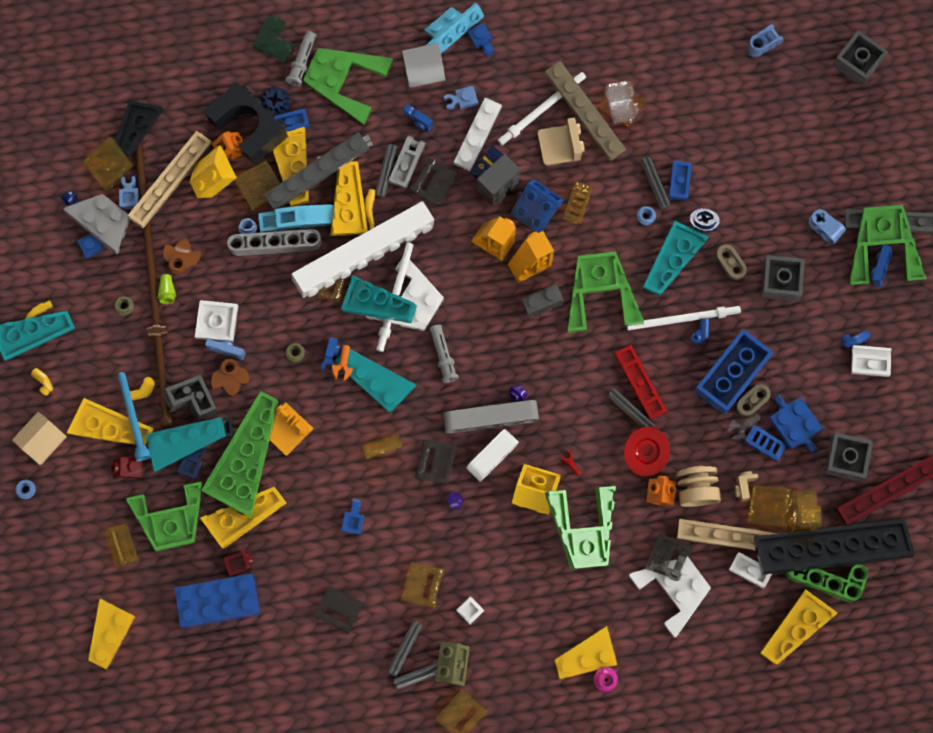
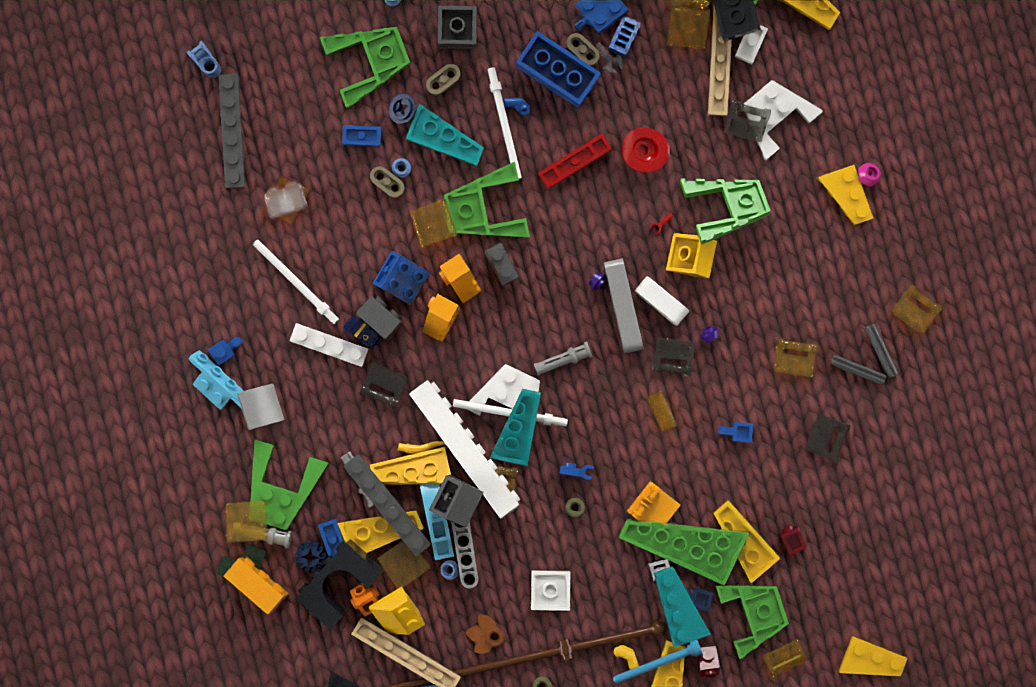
camera: 95 degrees left, 10 degrees up
lime cone [157,274,176,304] -> none
dark grey brick [163,375,217,423] -> none
blue brick [174,574,261,629] -> none
medium blue plate [205,338,246,360] -> none
dark orange plate [211,359,249,397] -> none
orange bar [332,345,353,382] -> none
teal wing [334,349,416,413] -> none
dark grey axle [375,144,397,198] -> none
light grey plate [389,136,426,189] -> none
blue plate [403,104,433,132] -> none
olive bracket [435,642,470,686] -> none
medium blue plate [444,86,478,110] -> none
white tile [456,596,484,625] -> none
tan bracket [538,118,585,166] -> none
dark tan plate [545,61,626,162] -> none
clear yellow slope [563,181,593,225] -> none
dark grey axle [608,389,655,427] -> none
dark grey axle [641,157,670,209] -> none
orange brick [647,476,676,506] -> none
tan wheel [676,466,721,507] -> none
tan bracket [734,471,758,502] -> none
none -> dark grey plate [219,74,246,189]
none -> light orange wedge [224,557,289,615]
none -> clear yellow plate [226,501,267,542]
none -> bright green wing [320,27,411,109]
none -> dark tan plate [370,166,405,198]
none -> clear yellow plate [410,199,457,248]
none -> dark grey slope [429,474,484,527]

